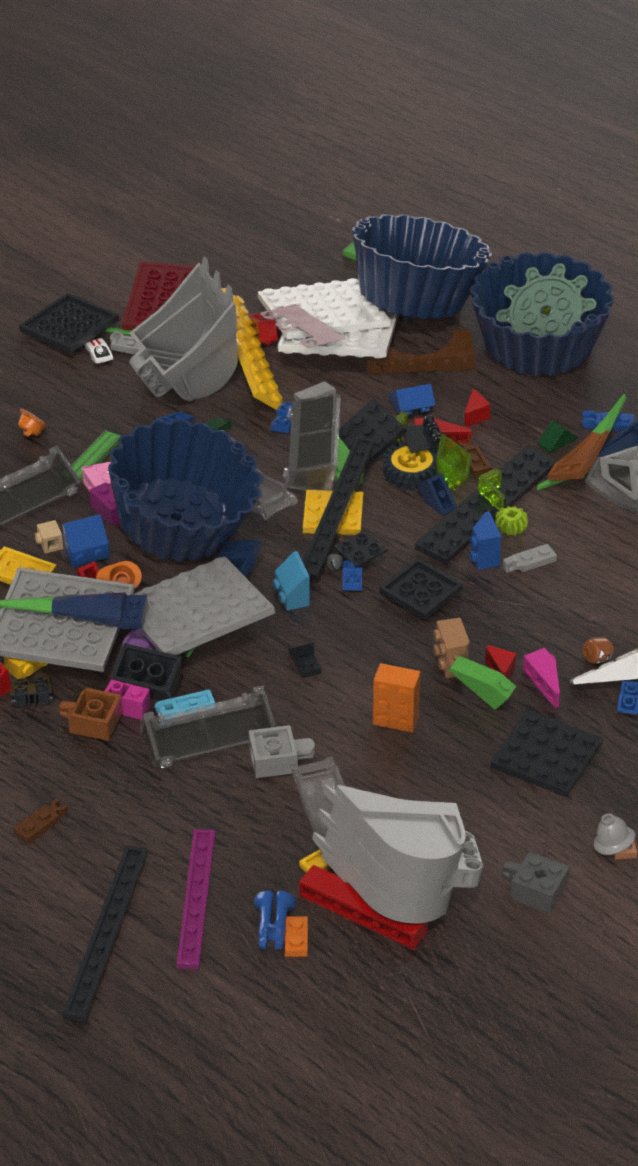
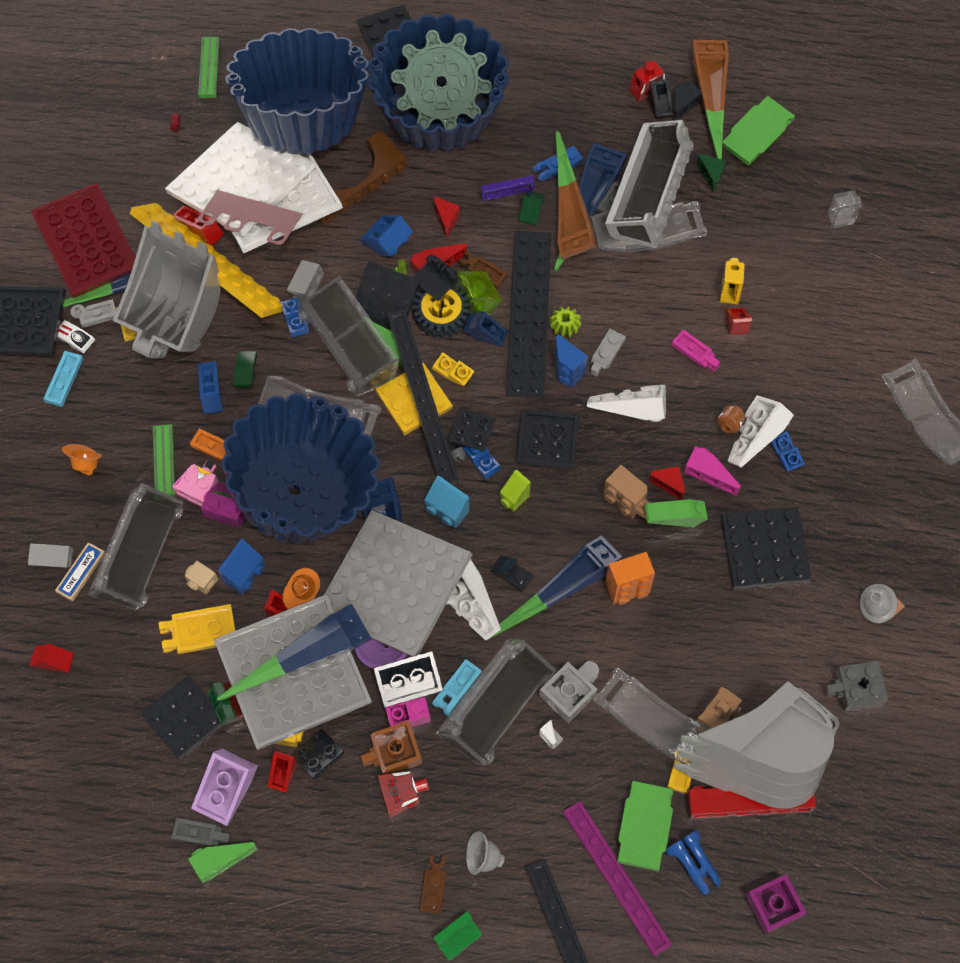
camera: 35 degrees left, 25 degrees up
orange plate [285,916,308,957] -> none
clear neon green bracket [478,468,504,510] -> none
none -> medium azure plate [44,351,83,407]
none -> dark red tile [170,113,181,131]
none -> red torso [378,772,429,818]
none -> yellow slope [431,352,474,386]
none -> green panel [433,912,482,961]
none -> white wedge [446,559,501,640]
none -> light grey hat [466,831,505,875]
none -> dark purple tile [481,175,534,201]
none -> dark blue plate [491,535,623,638]
none -> lime slope [500,469,531,512]
none -> white slope [539,720,563,749]
none -> white wedge [587,385,666,422]
none -> bright green piece [617,781,673,872]
none -> dark pink hinge [671,330,720,372]
none -> magenta brick [746,874,807,935]

